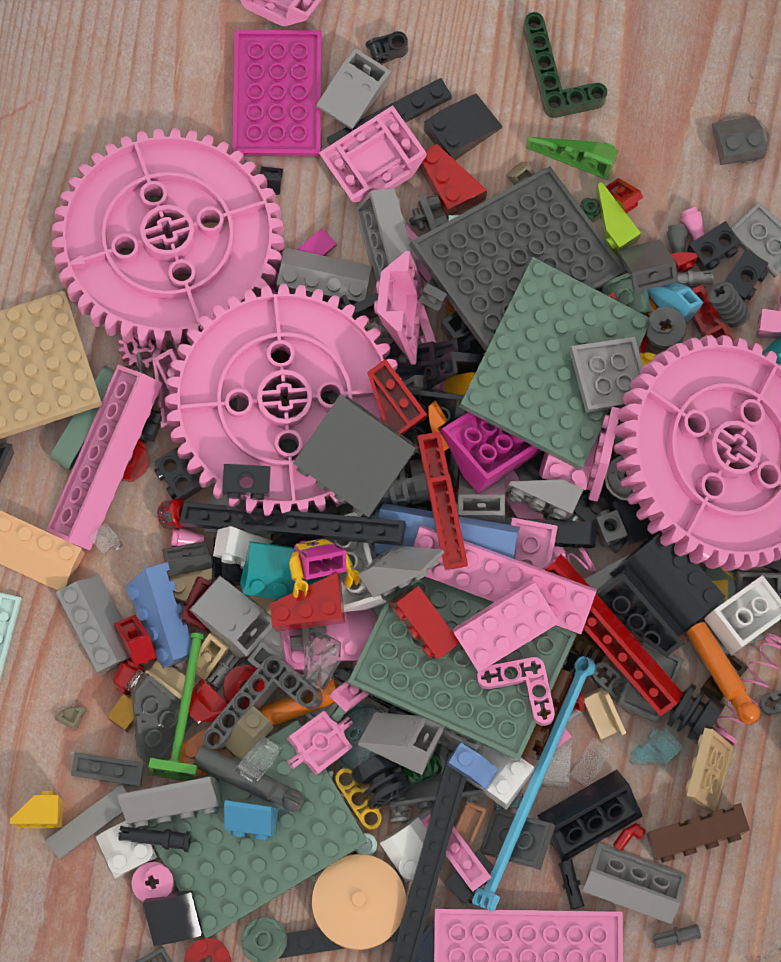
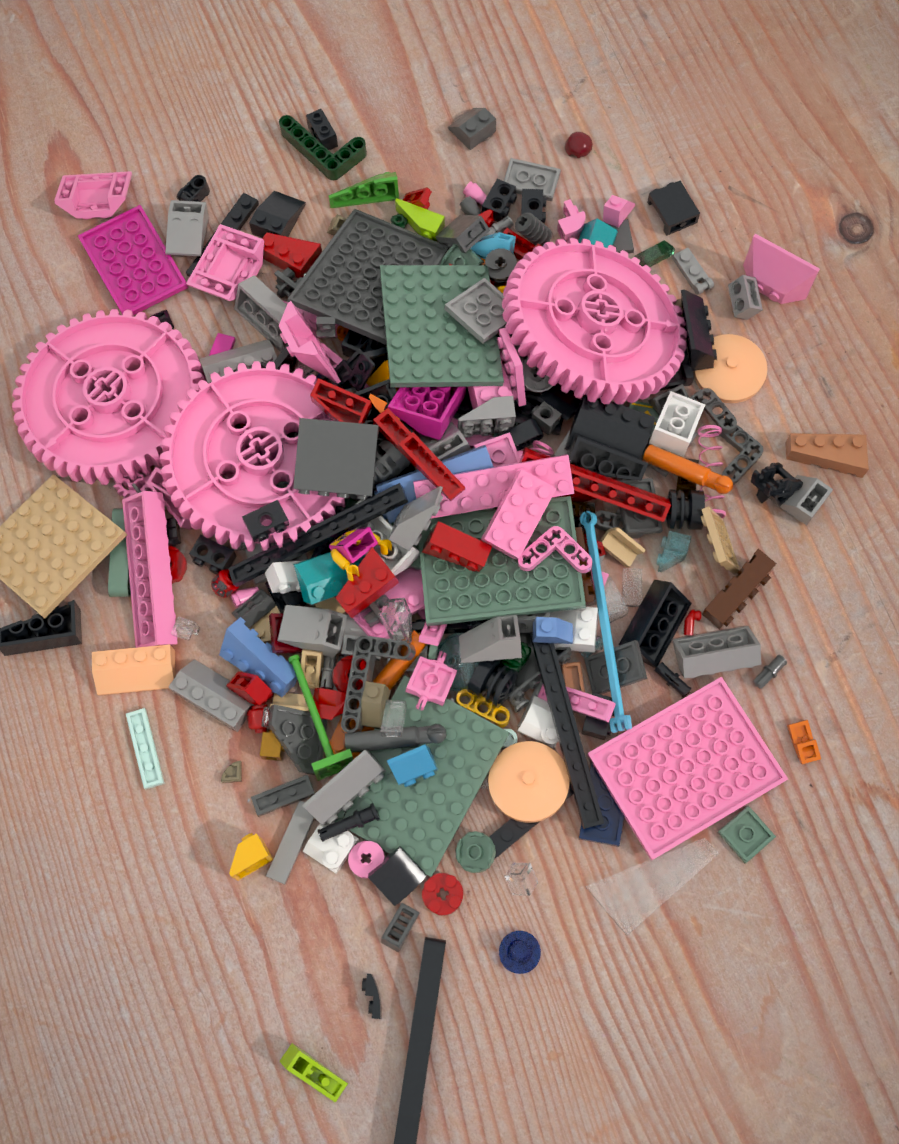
camera: 25 degrees left, 5 degrees down
none -> black brick [306,109,338,150]

